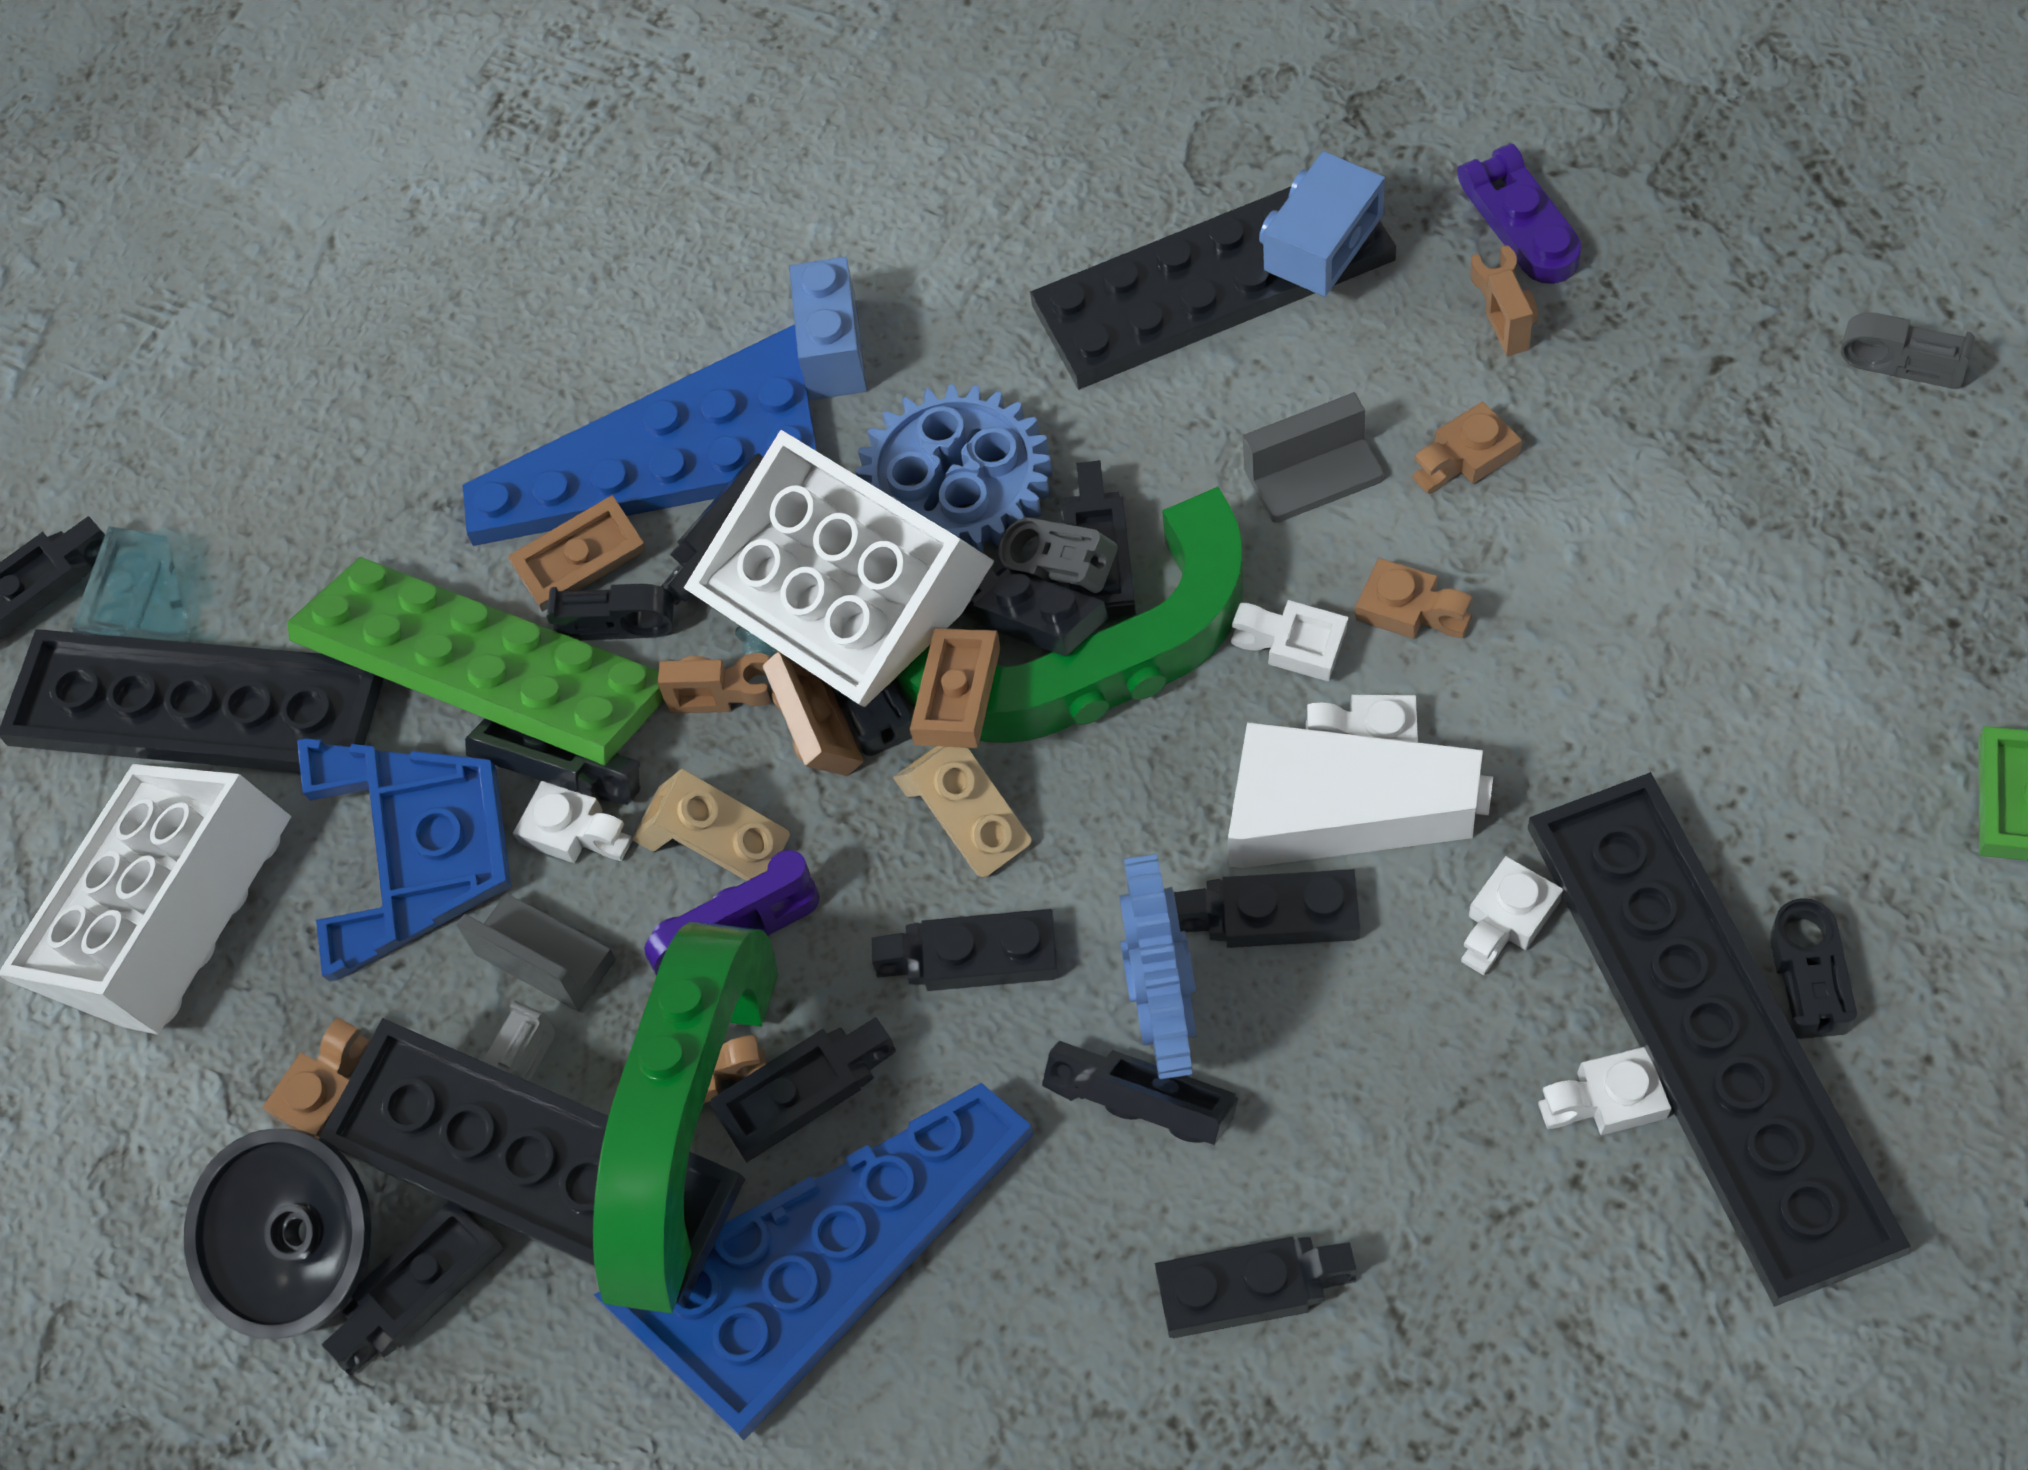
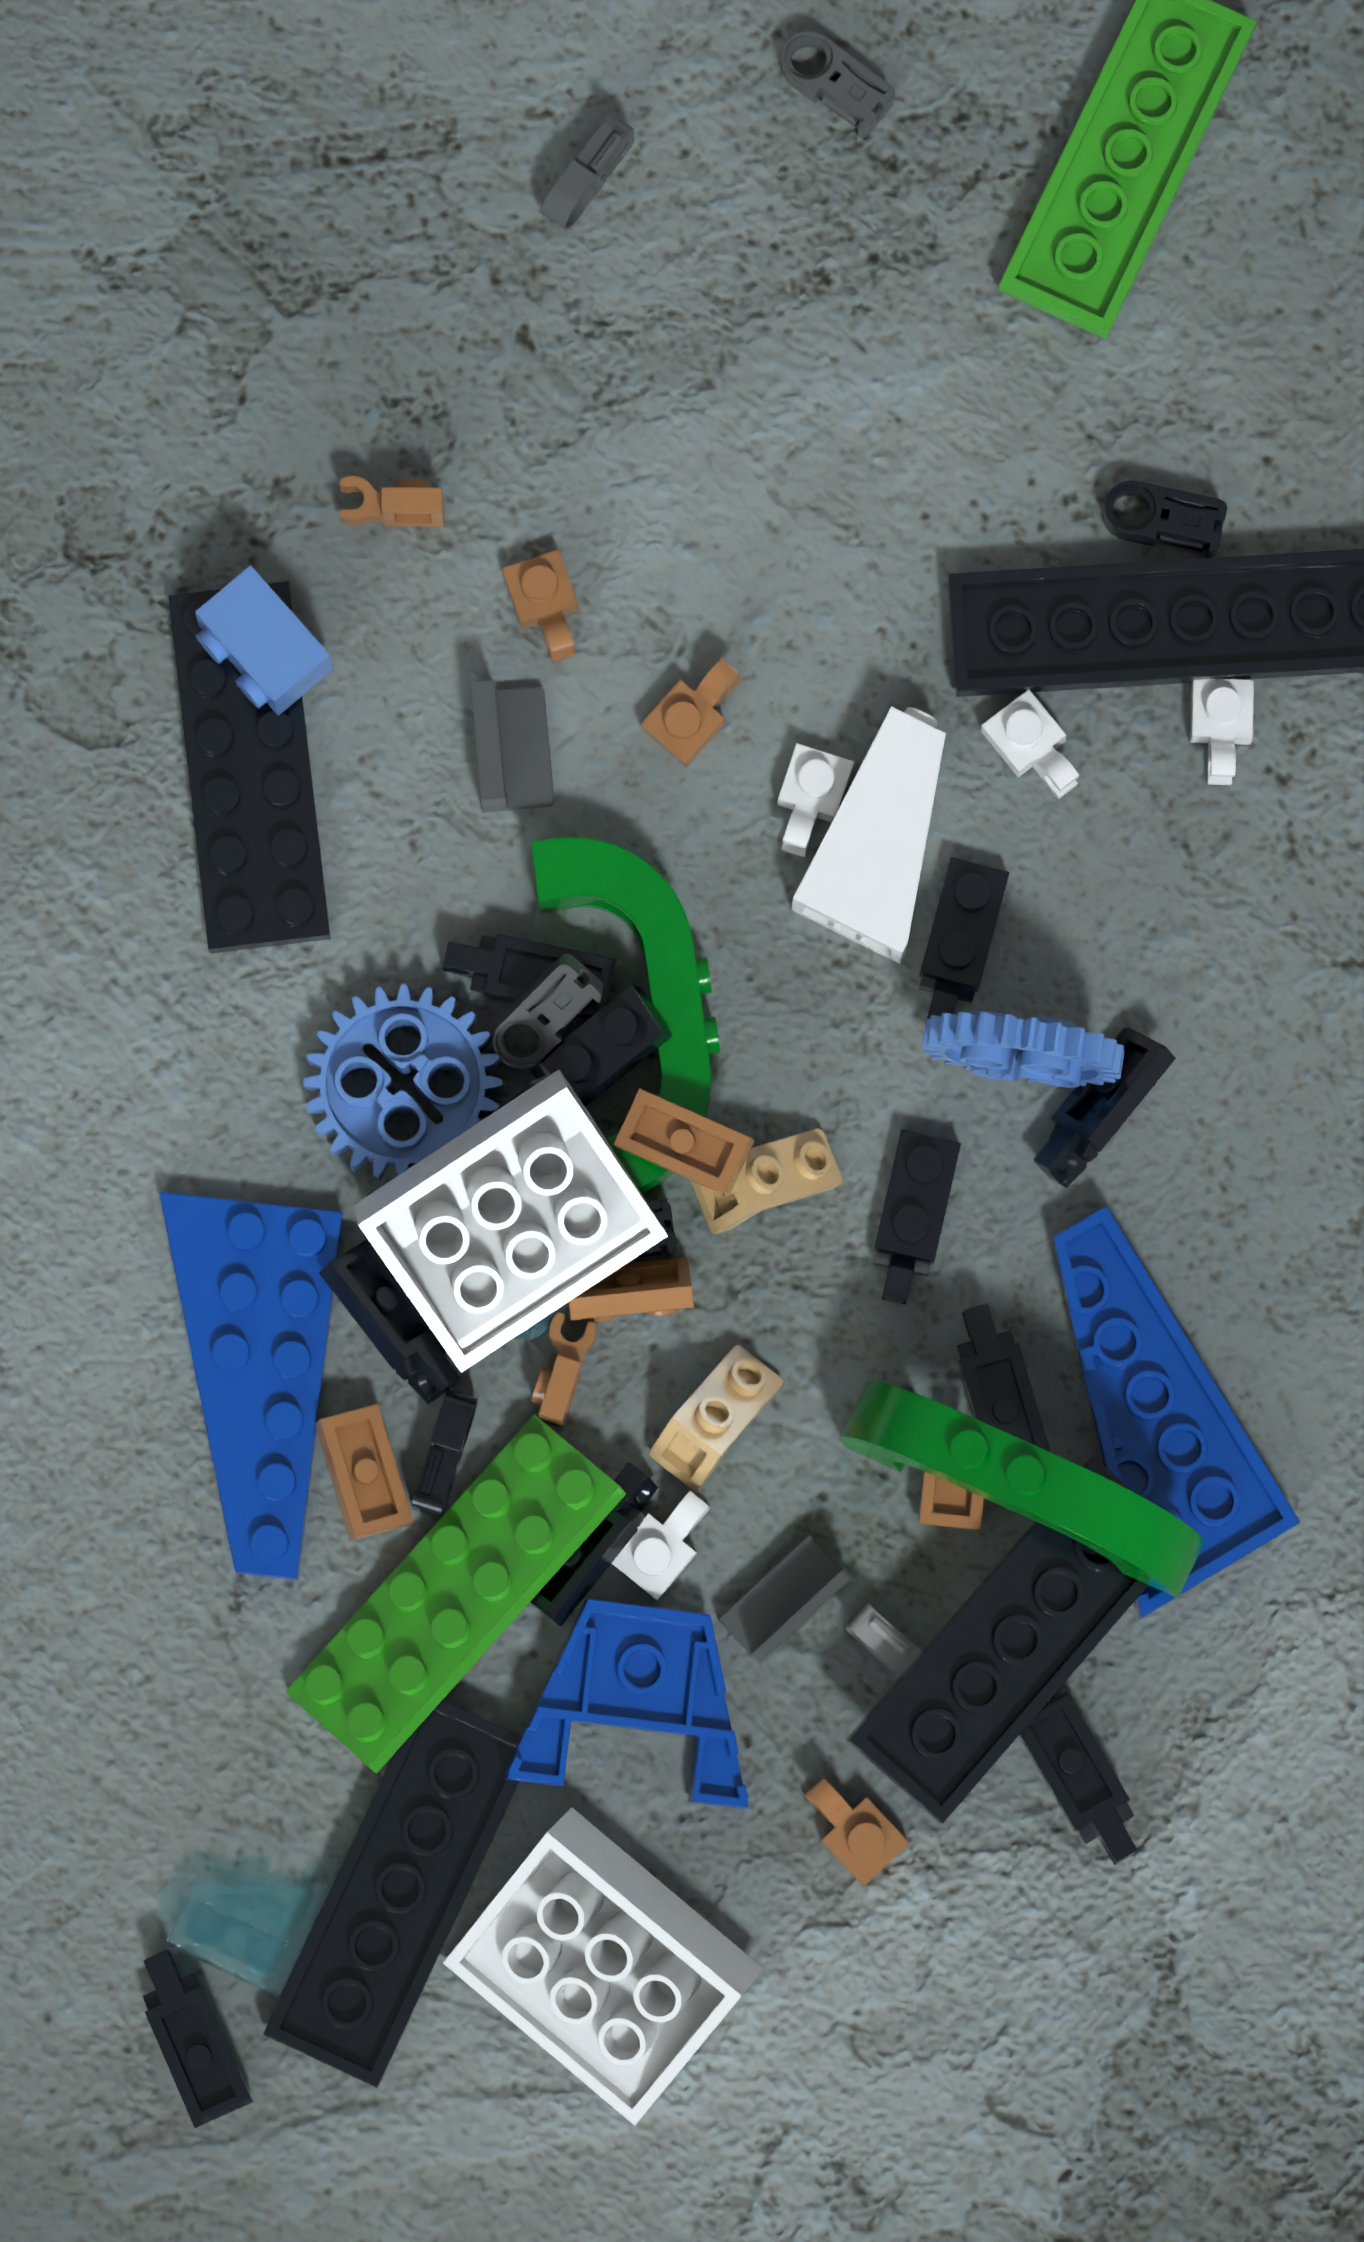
camera: 85 degrees left, 20 degrees up
black dish [183,1129,372,1339] -> none
dark purple plate [644,850,820,975] -> none
medium blue brick [789,256,867,400] -> none
black hinge [1154,1237,1357,1338] -> none
white plate [1231,600,1349,682] -> none
dark purple plate [1457,143,1581,284] -> none

